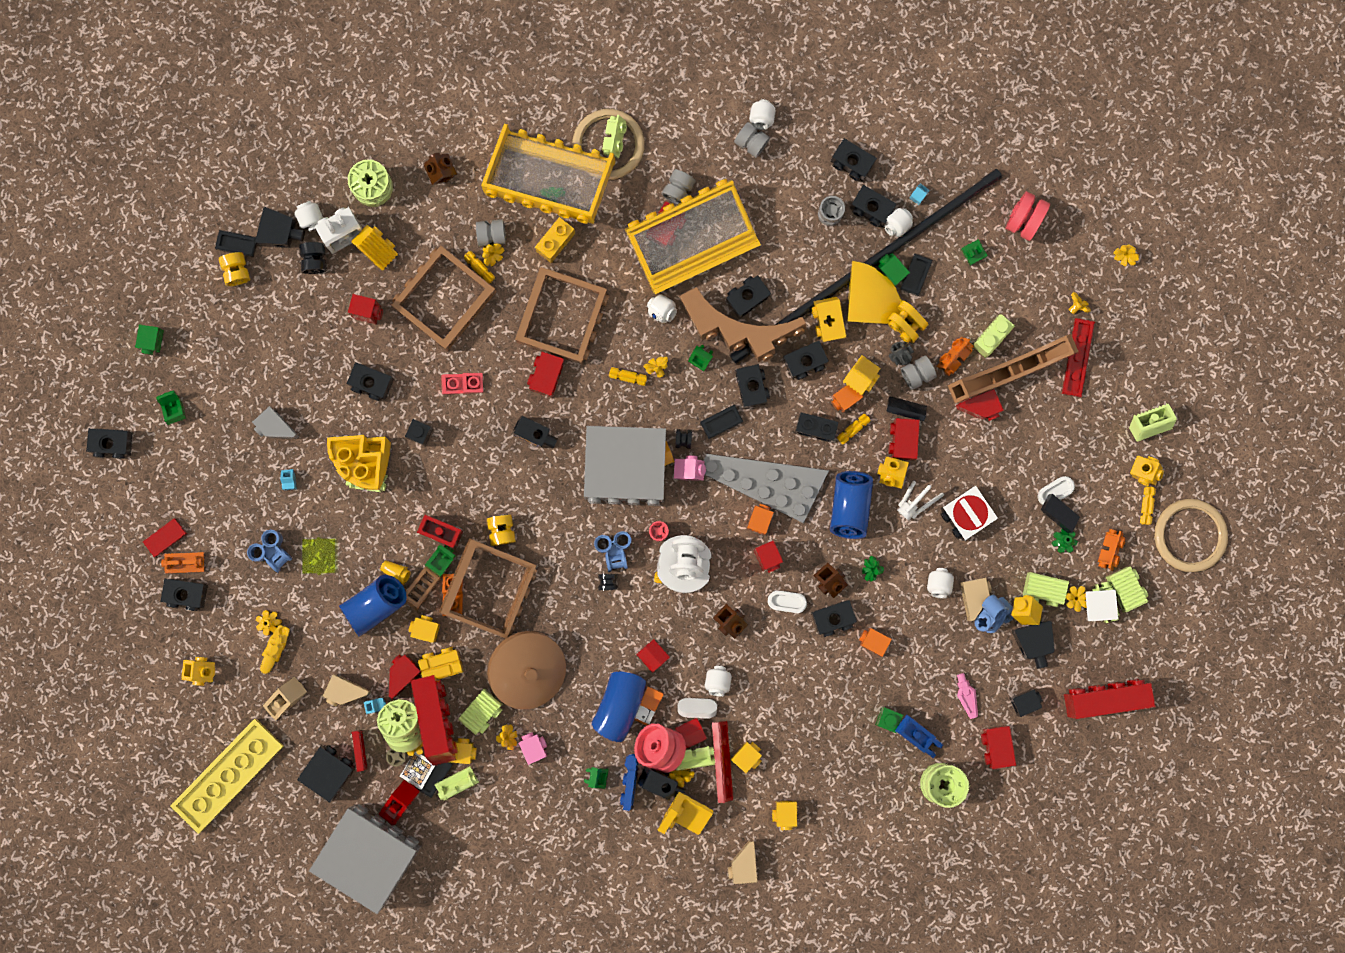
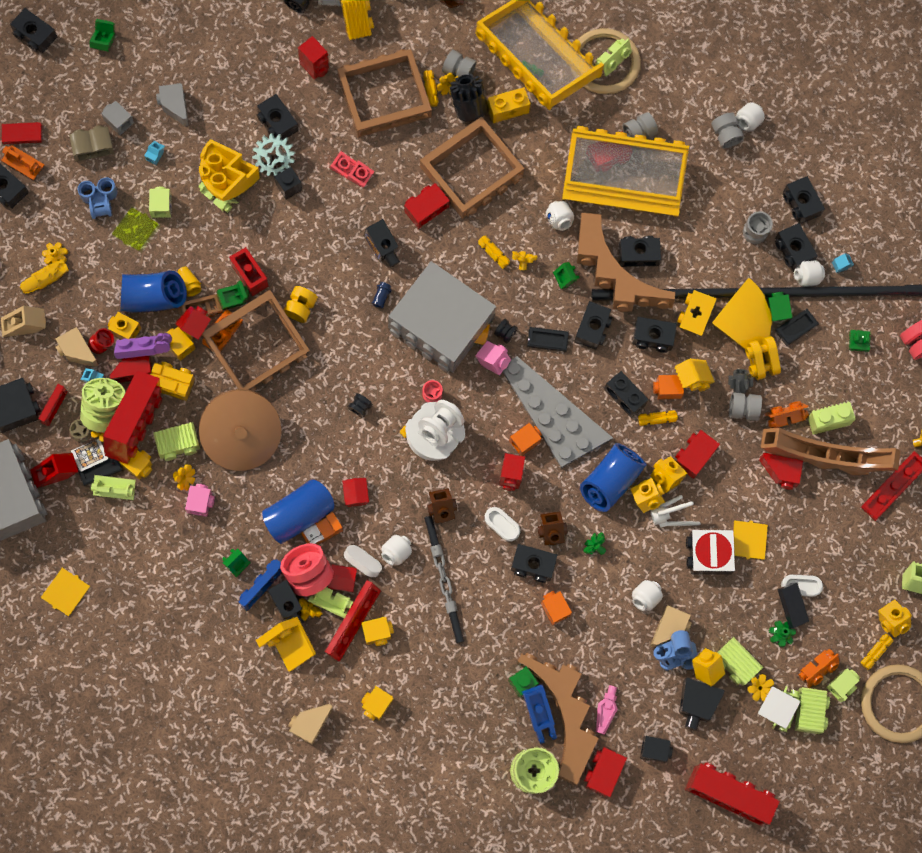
camera: 30 degrees right, 10 degrees down
medium blue piece [594,531,632,572] -> none
black tile [886,396,927,421] -> none
none -> yellow piece [41,568,90,616]
none -> dark tan brick [69,126,114,162]
none -> red wheel [88,328,114,354]
none -> light grey brick [101,100,134,135]
none -> yellow brick [108,312,141,340]
none -> medium lavender hinge [114,333,172,359]
none -> yellowish green brick [149,187,172,218]
none -> red slope [175,306,211,340]
none -> light aqua gear [252,133,295,176]
none -> dark blue pin [371,282,392,309]
none -> piece [424,516,464,644]
none -> black gear [450,74,489,122]
none -> medium nougat arch [517,653,599,786]
none -> yellow brick [630,478,665,513]
none -> yellow piece [733,520,768,560]
none -> yellowish green brick [826,668,860,703]

